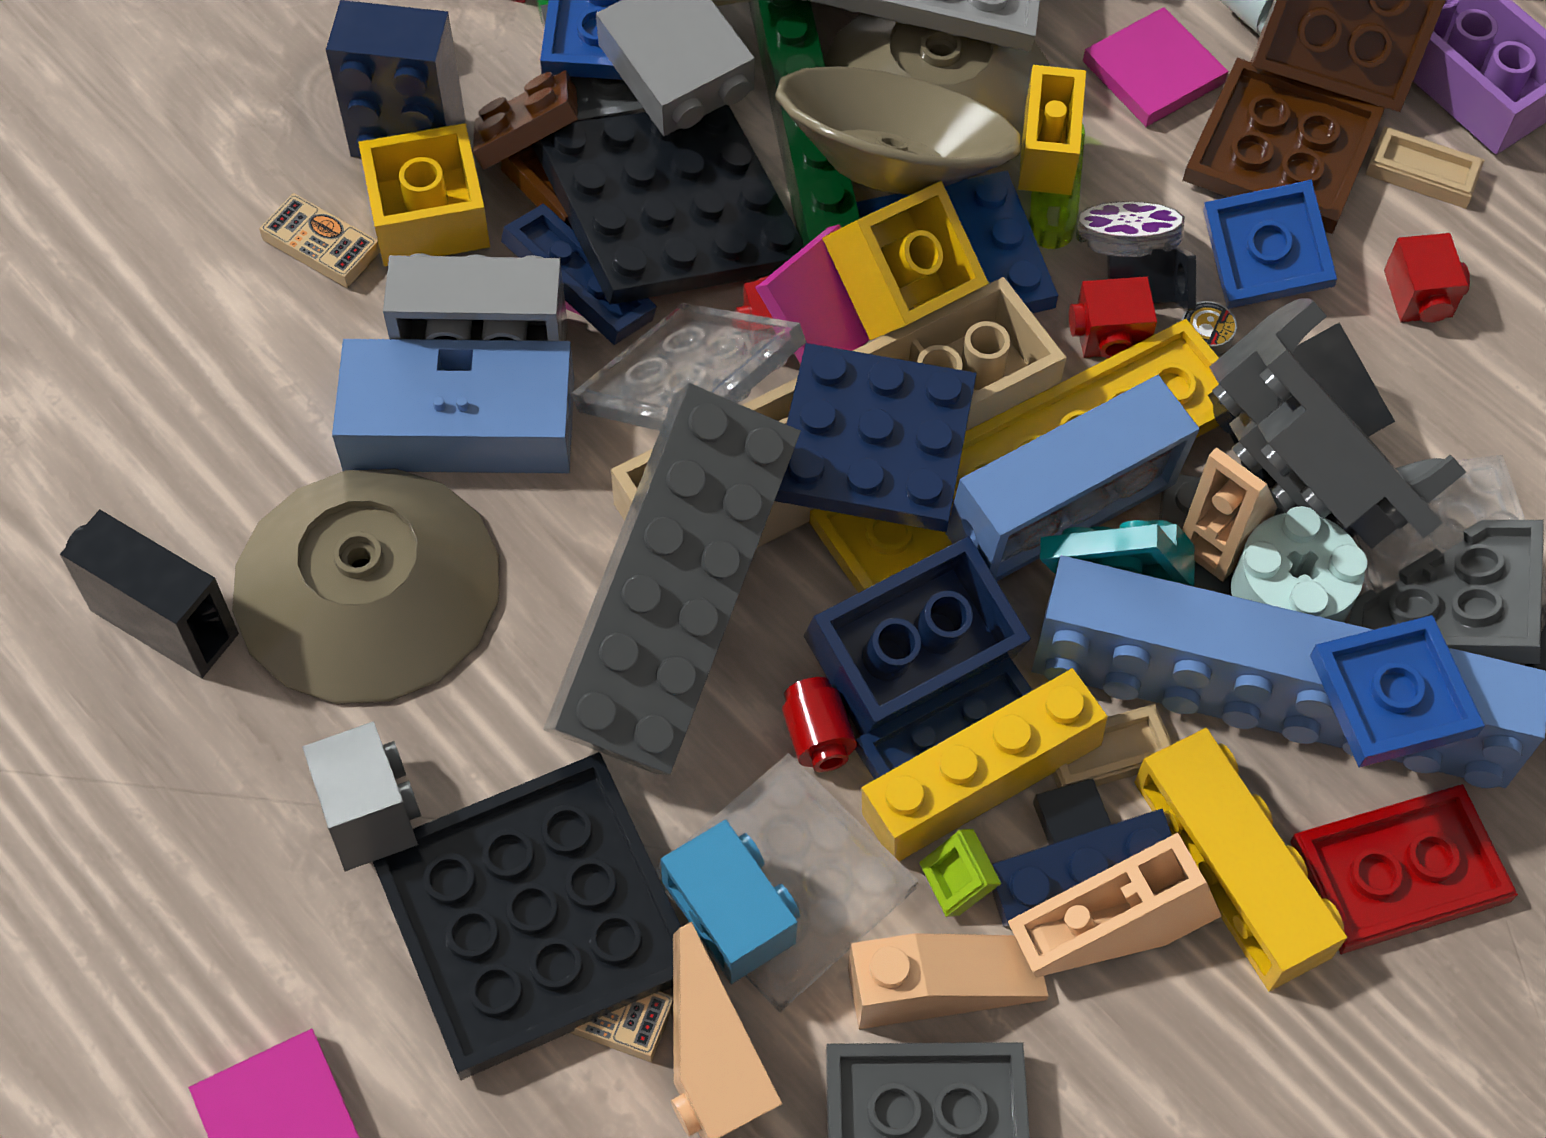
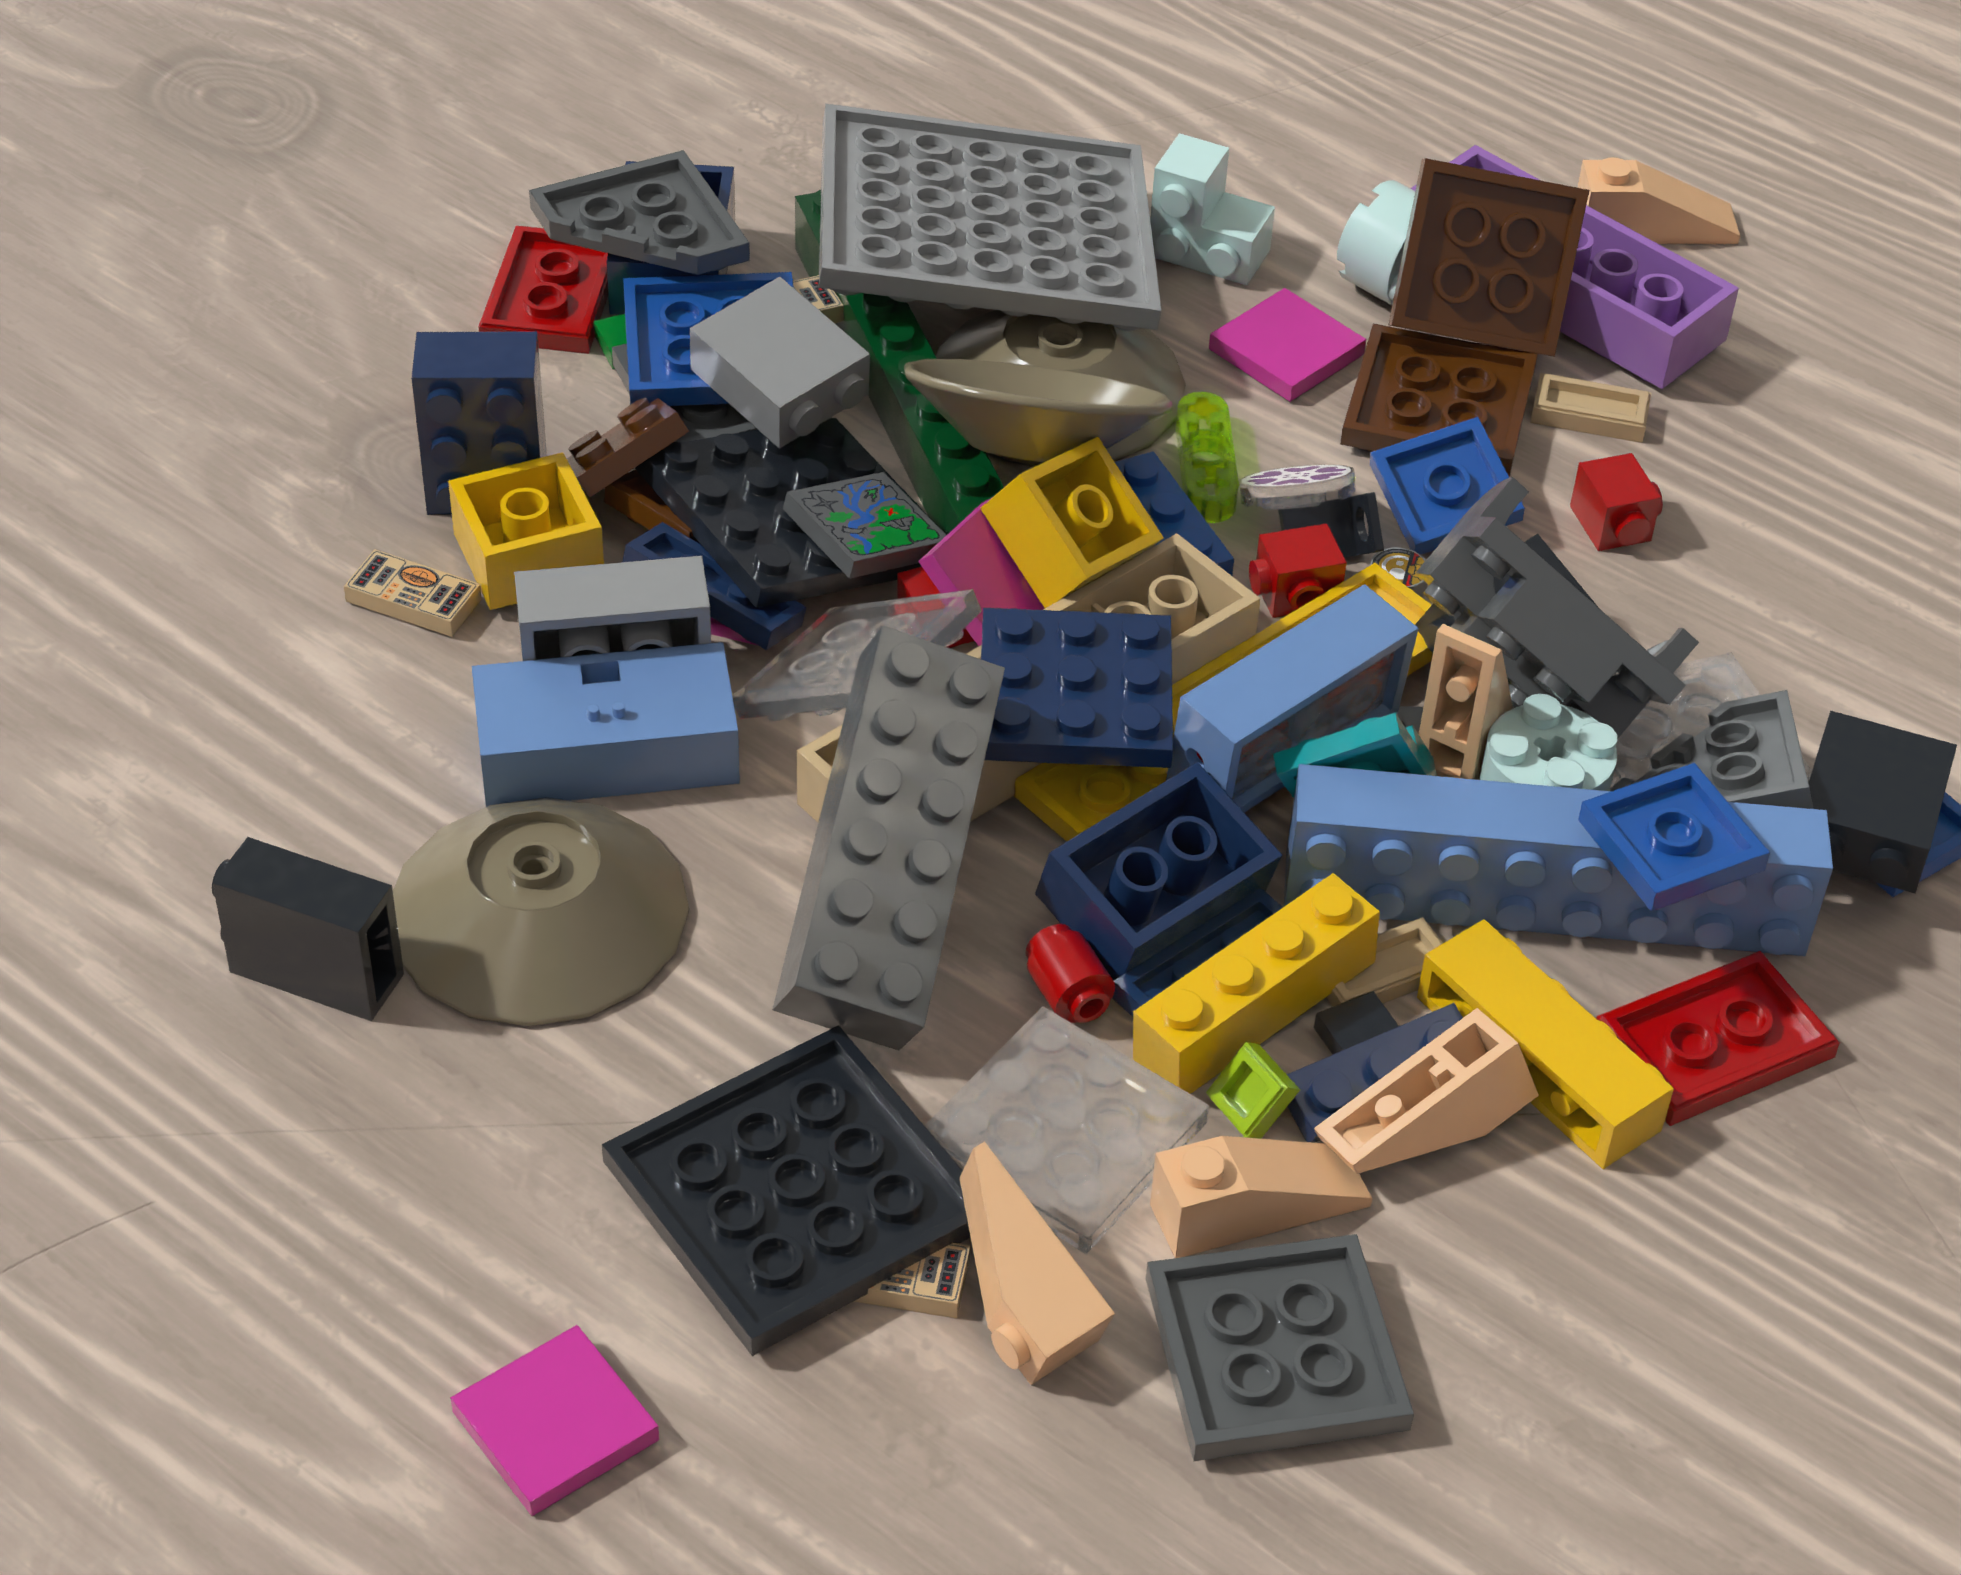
camera: 10 degrees left, 15 degrees down
brick [302,721,421,872] -> none
dark azure brick [660,819,800,984] -> none
yellow brick [1018,65,1086,195] -> none
none -> dark grey tile [783,472,946,579]

